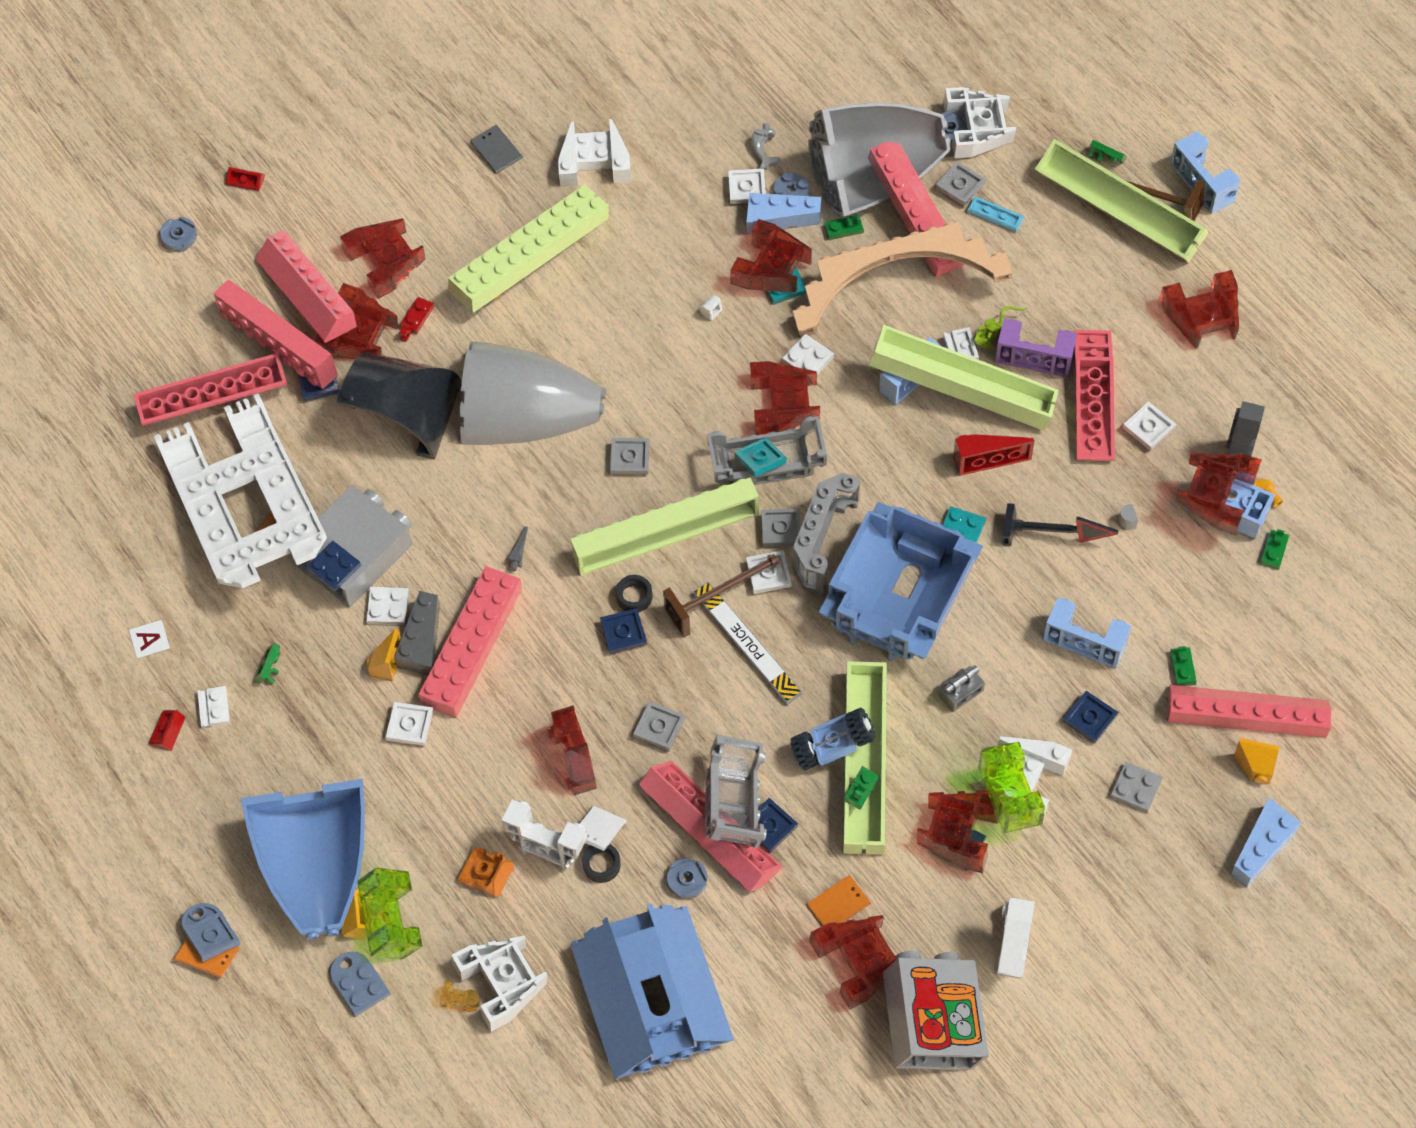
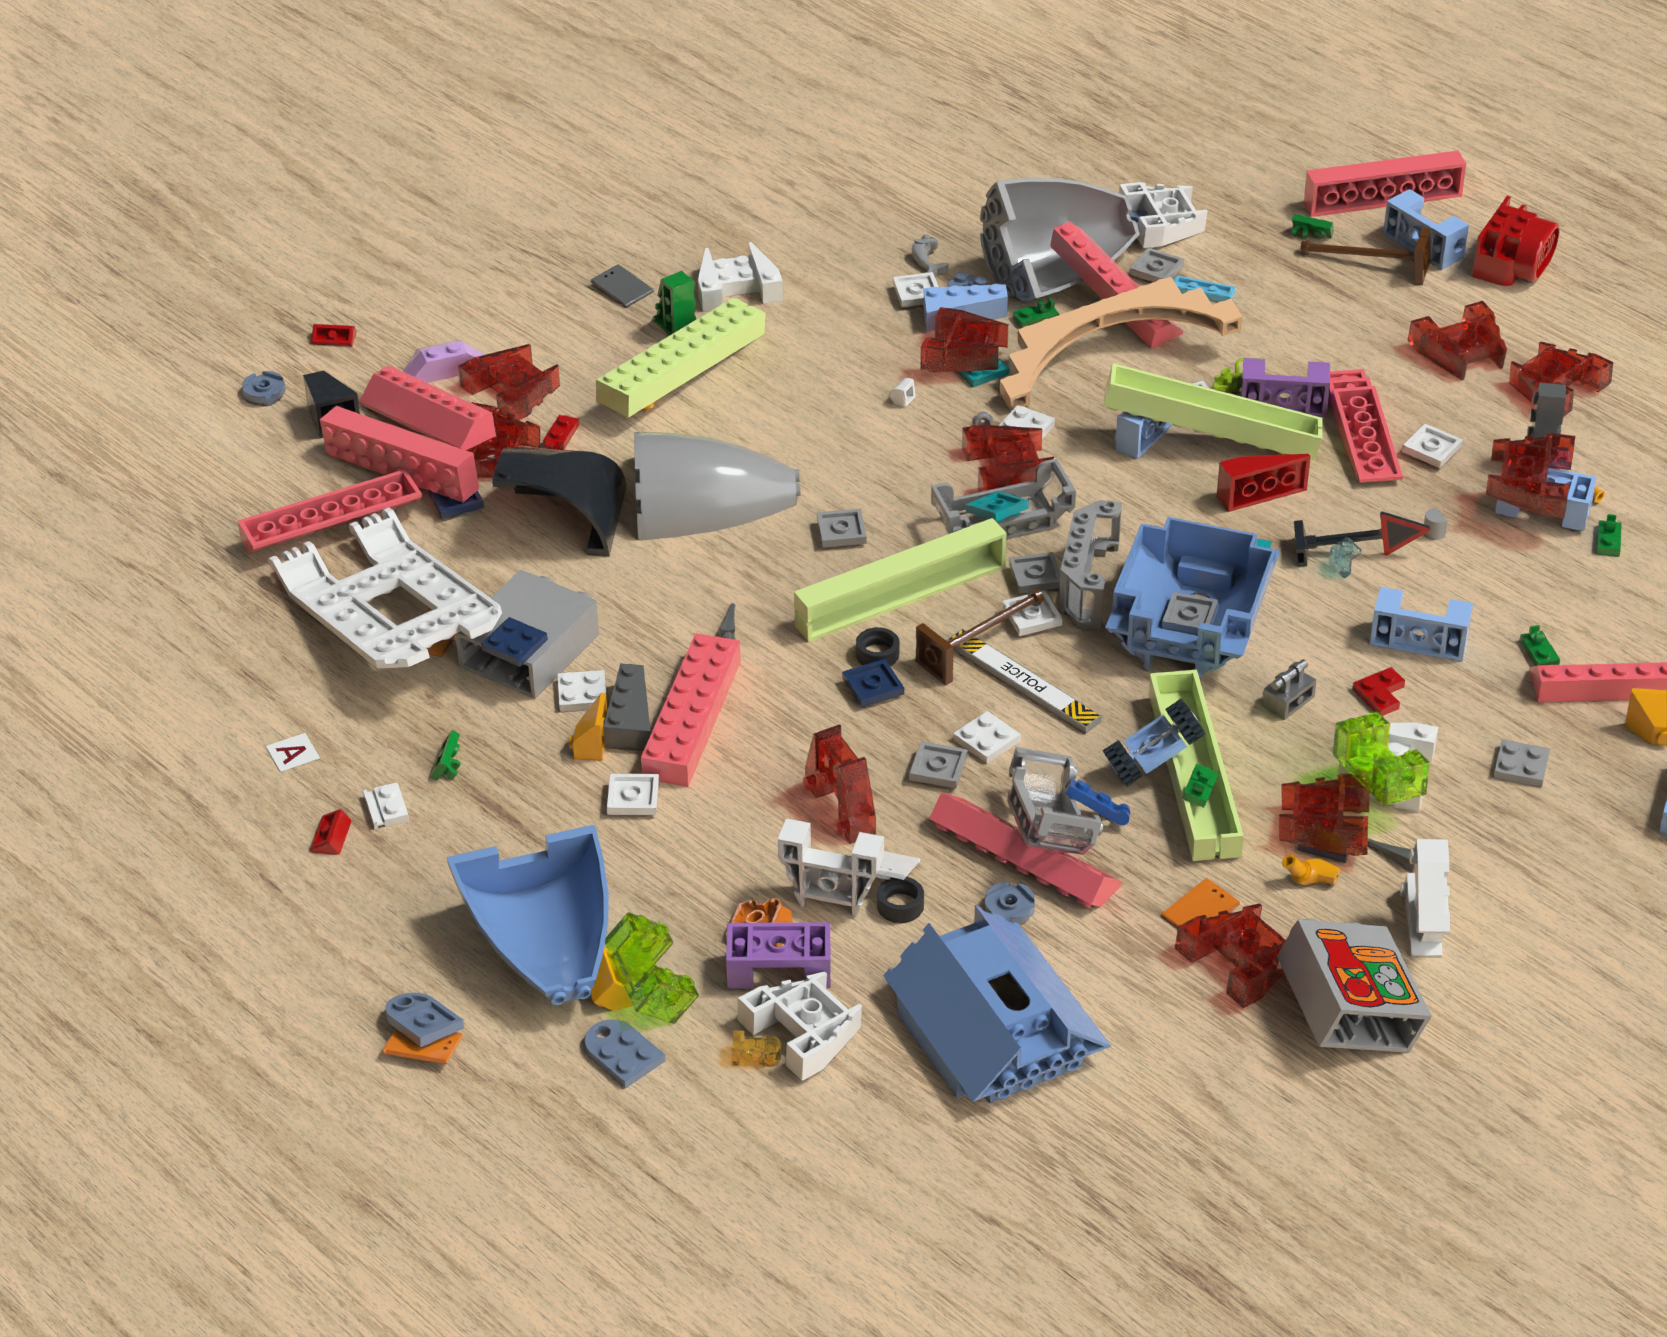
camera: 10 degrees left, 20 degrees down
dark blue plate [741,798,798,853] -> none
yellowish green piece [1035,139,1208,263] -> none
dark blue plate [1063,690,1119,744] -> none
none -> black slope [303,370,360,439]
none -> lavender wedge [403,340,490,383]
none -> green wedge [652,271,696,335]
none -> medium lavender plate [726,922,831,989]
none -> white plate [953,711,1021,764]
none -> light grey plate [972,411,993,432]
none -> blue plate [1065,778,1130,826]
none -> light grey plate [1162,592,1218,635]
none -> light orange arm [1282,854,1341,885]
none -> coral brick [1303,150,1467,217]
none -> clear light blue bracket [1329,537,1362,578]
none -> red plate [1352,667,1405,717]
none -> dark grey piece [1365,839,1415,873]
none -> red brick [1472,196,1560,286]
none -> clear red wedge [1509,342,1614,417]

